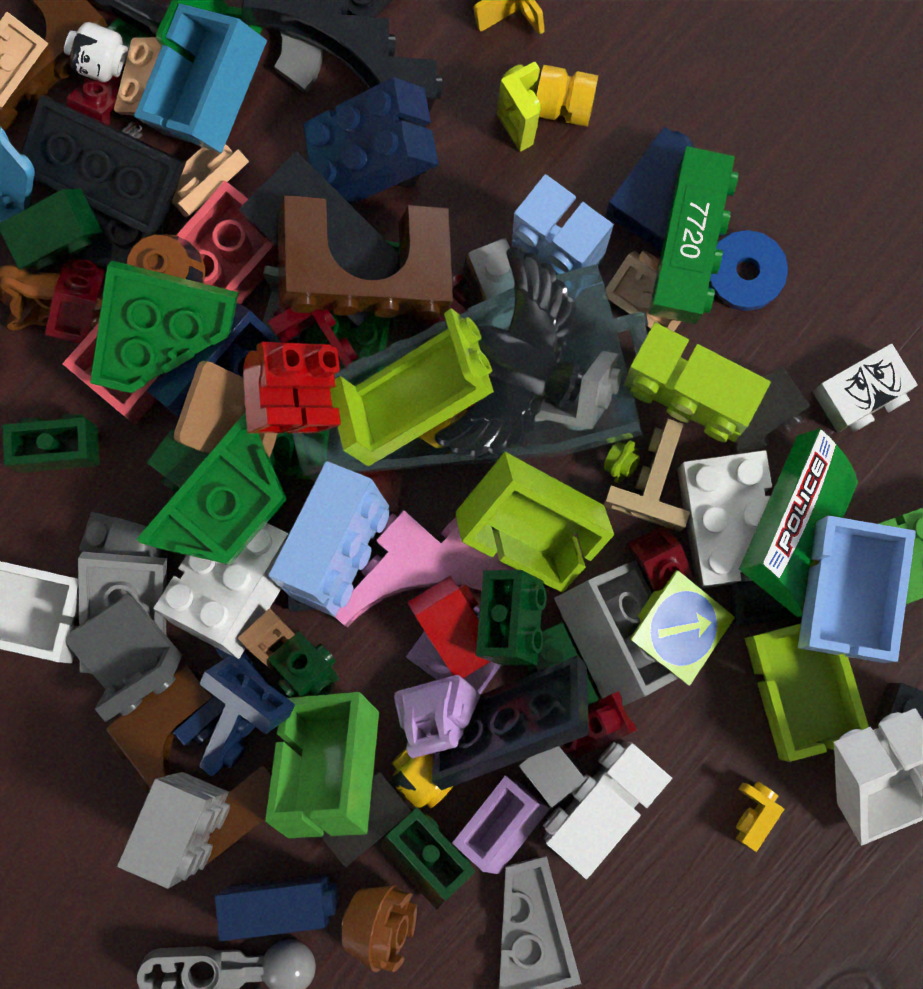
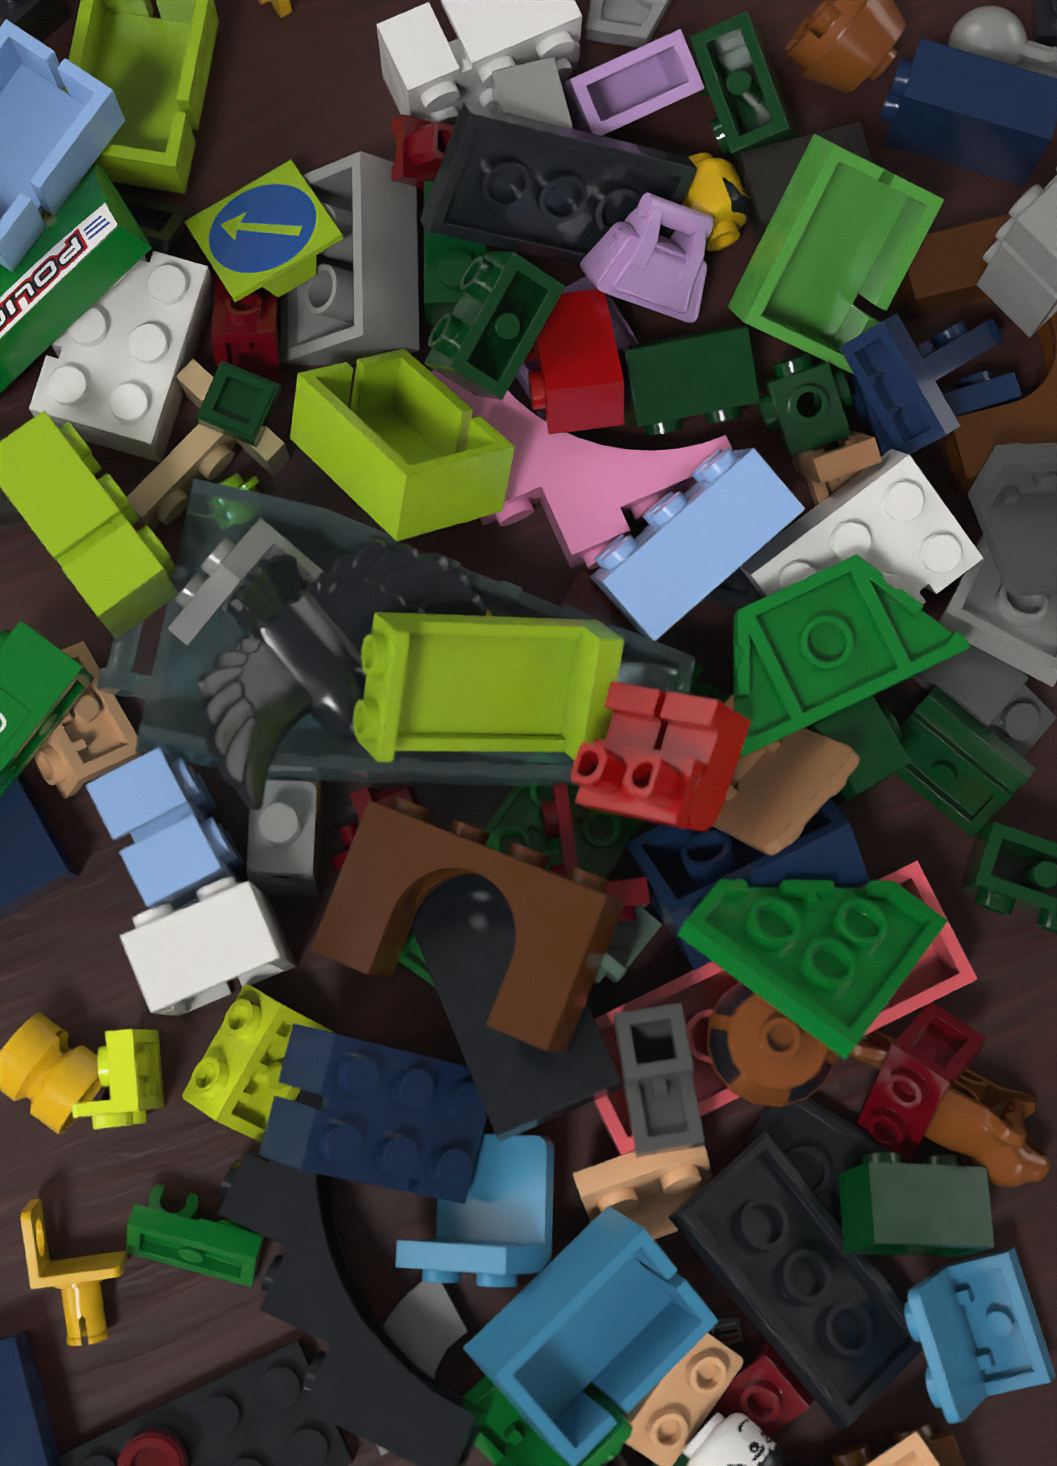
camera: 165 degrees left, 0 degrees up
none -> white piece [120,876,297,1017]
none -> green plate [127,1184,263,1287]
none -> neon yellow bracket [182,984,333,1143]
none -> dark green tile [196,360,282,448]
none -> dark azure bracket [396,1134,554,1287]
none -> dark grey brick [614,1003,705,1157]
none -> dark green brick [617,325,760,435]
none -> dark green plate [896,685,1036,838]

